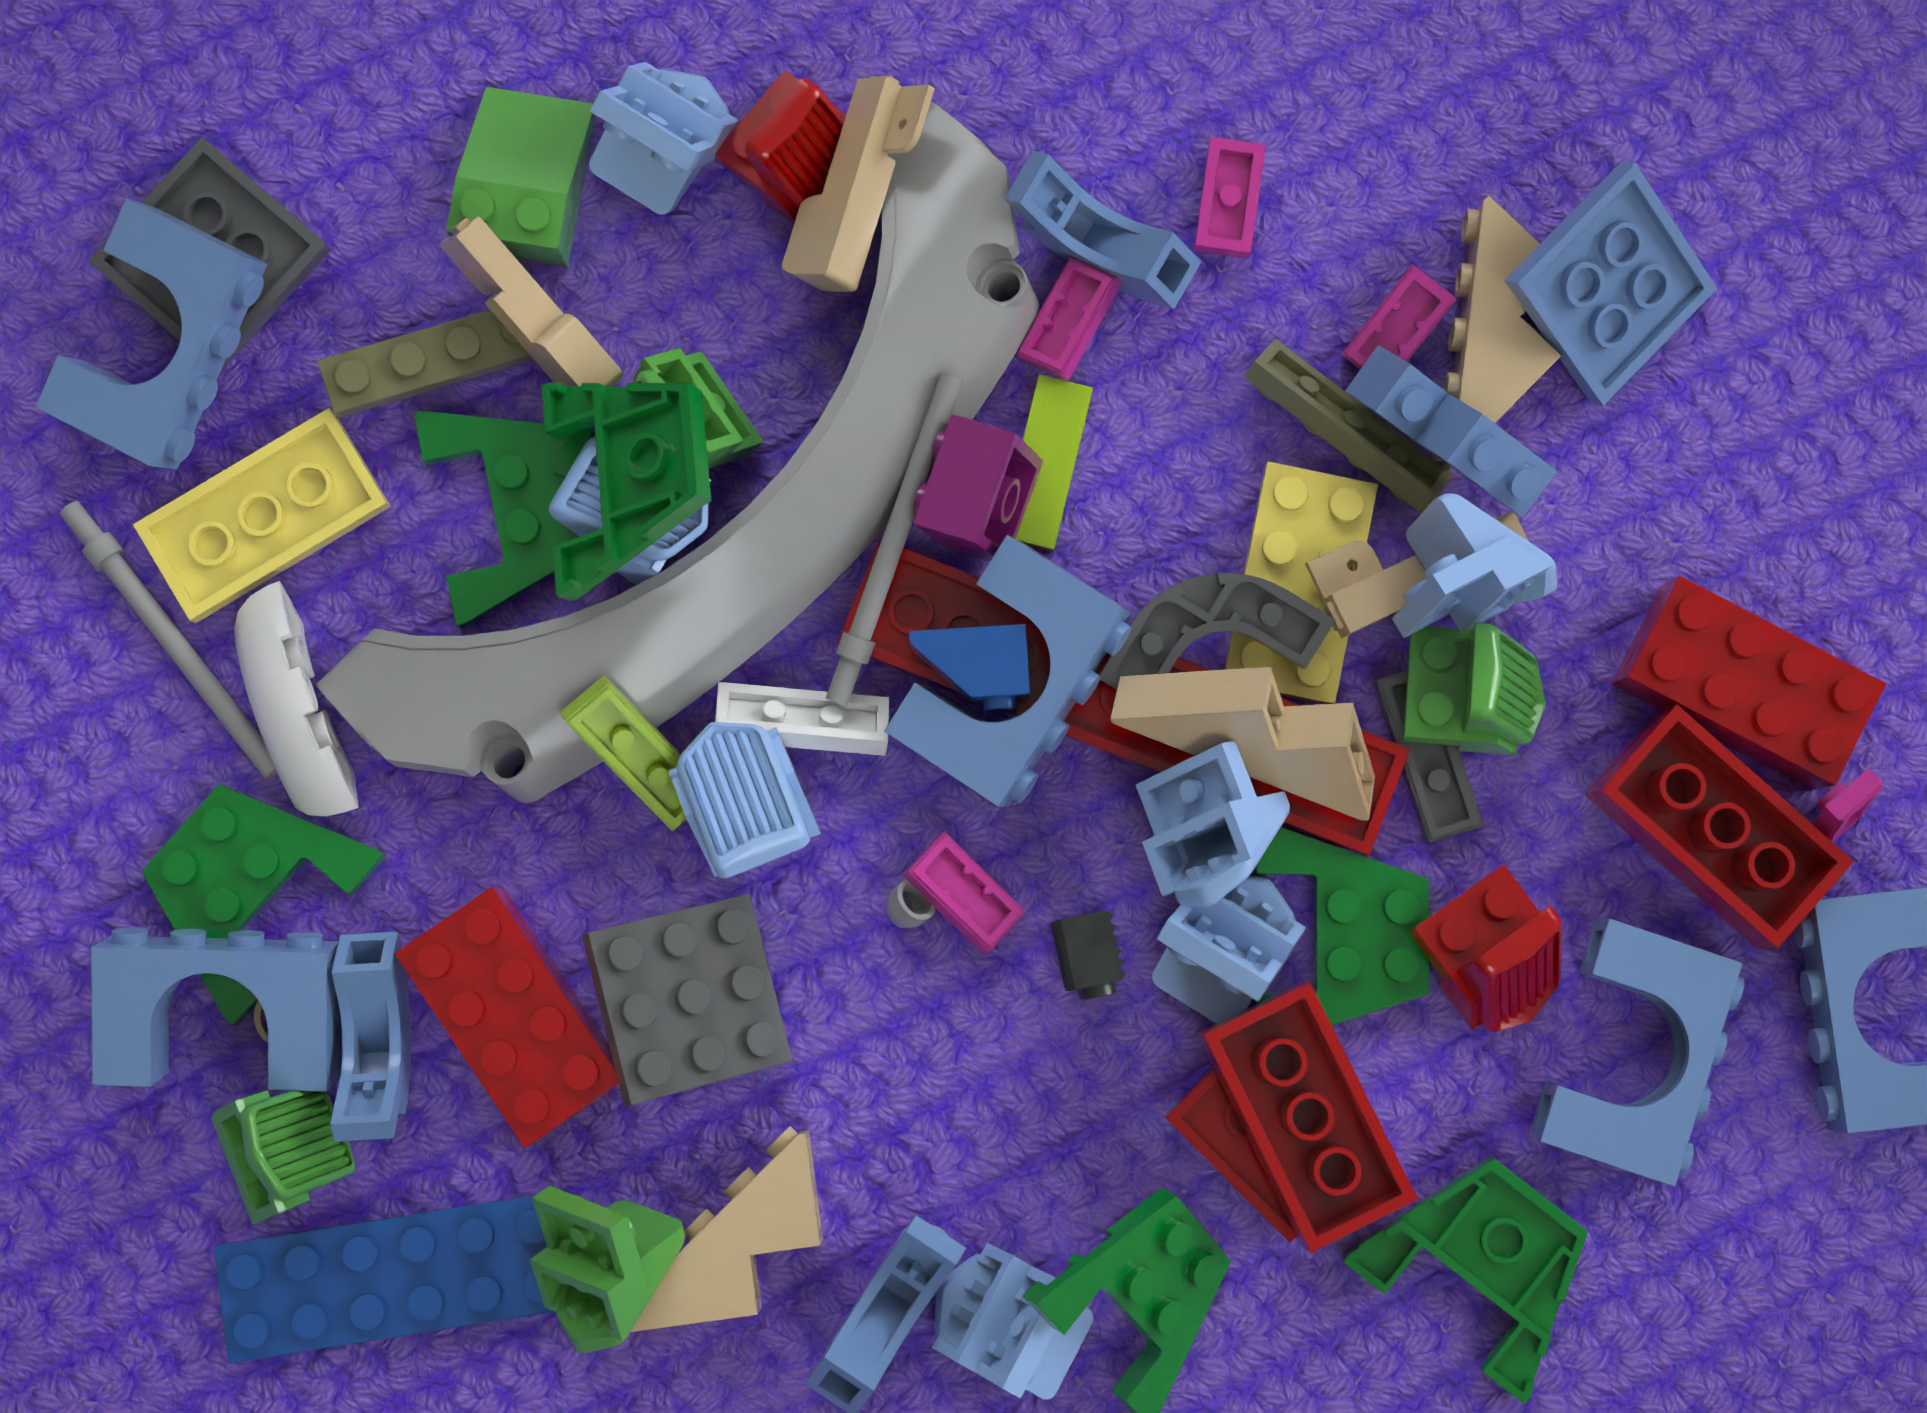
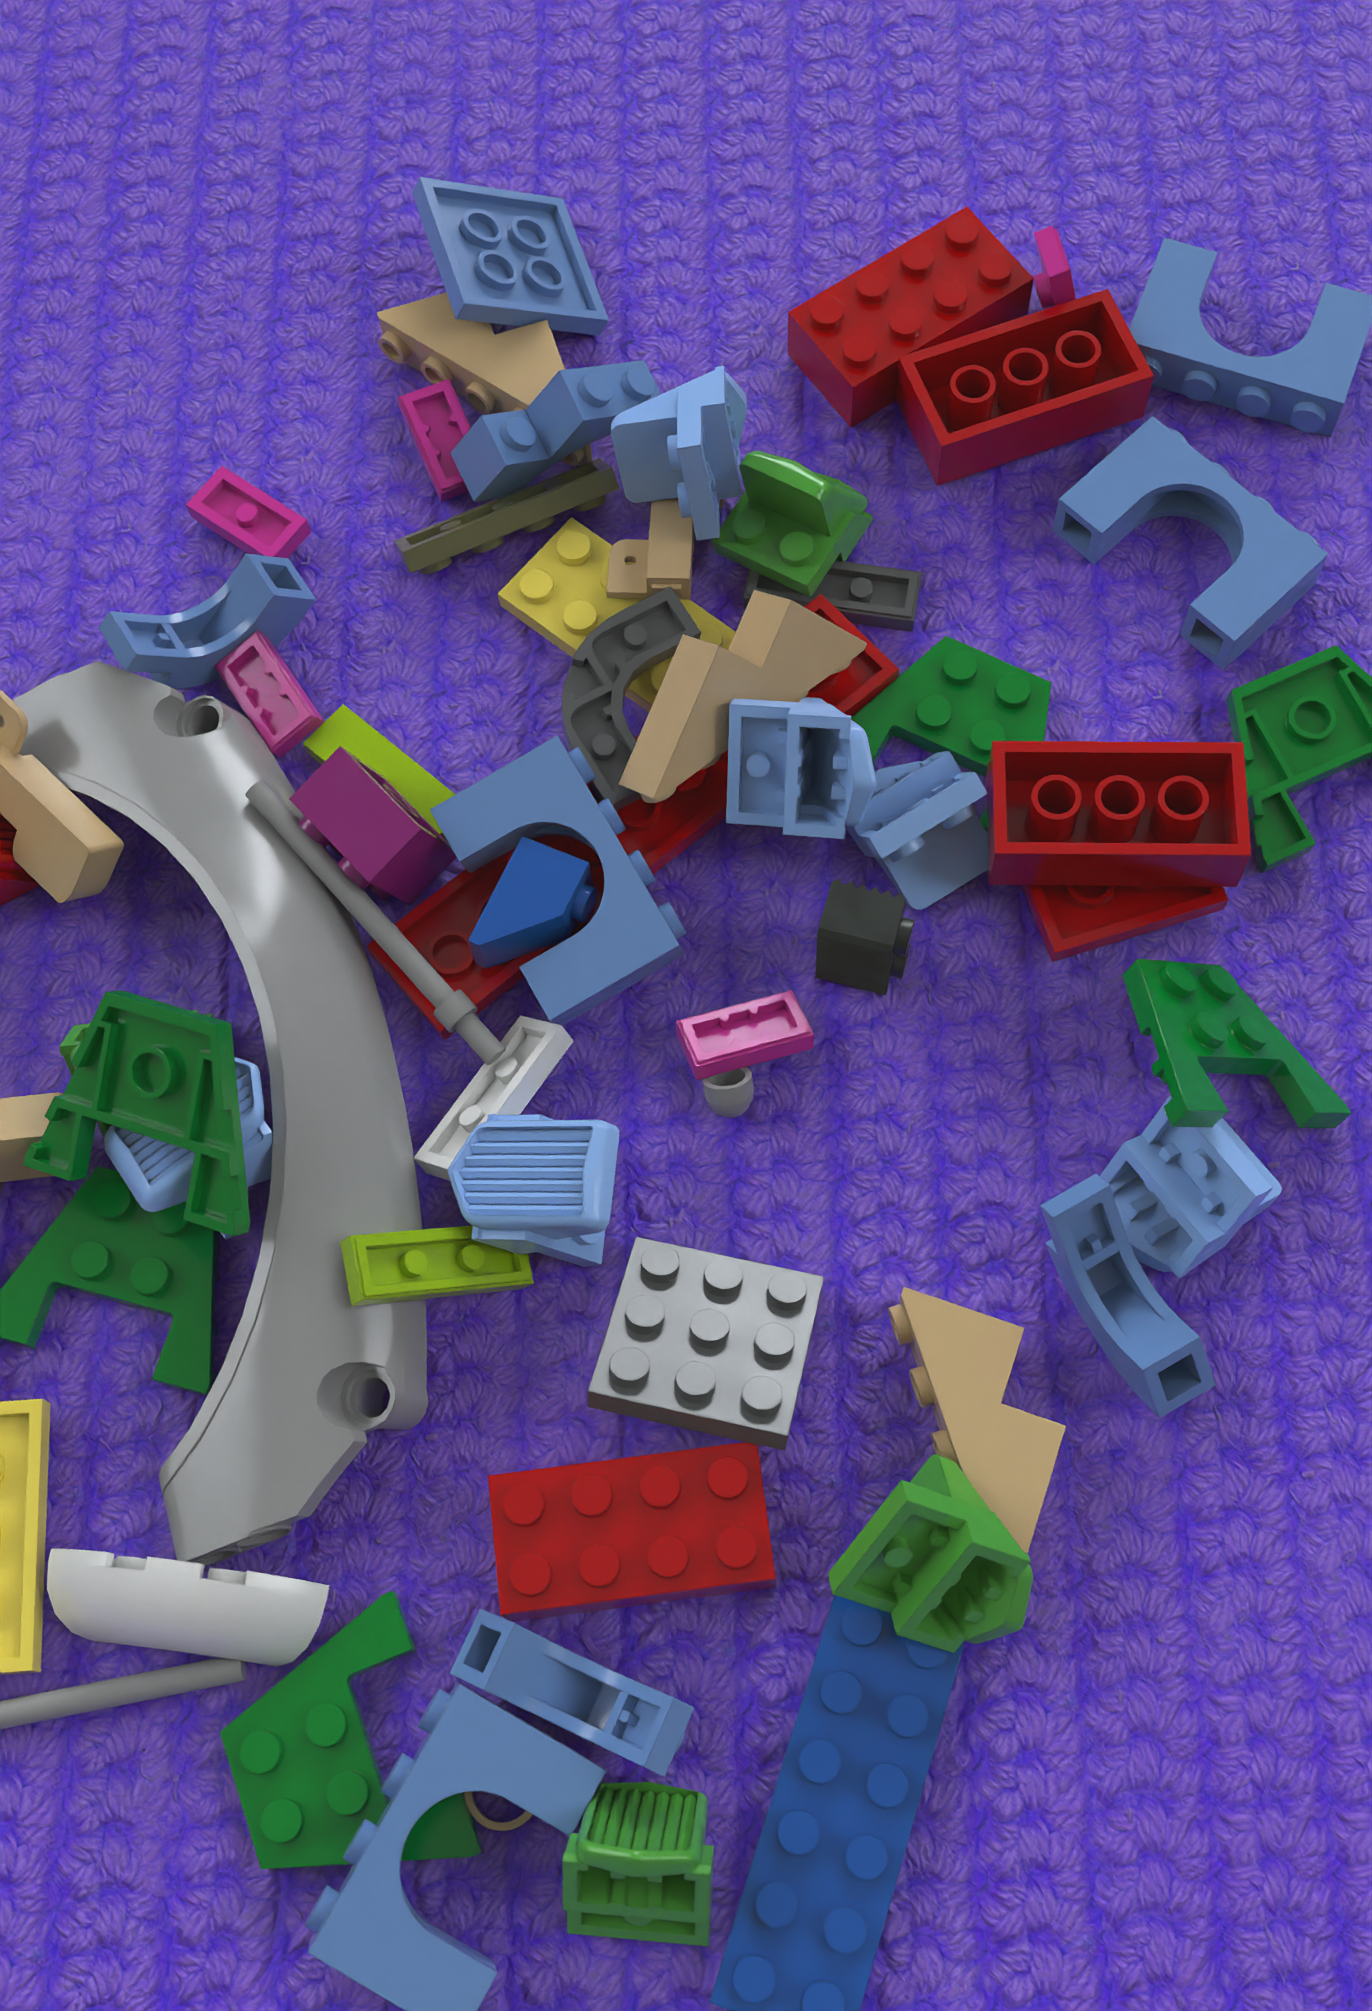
camera: 55 degrees left, 15 degrees down
red piece [1409,864,1562,1032] -> none

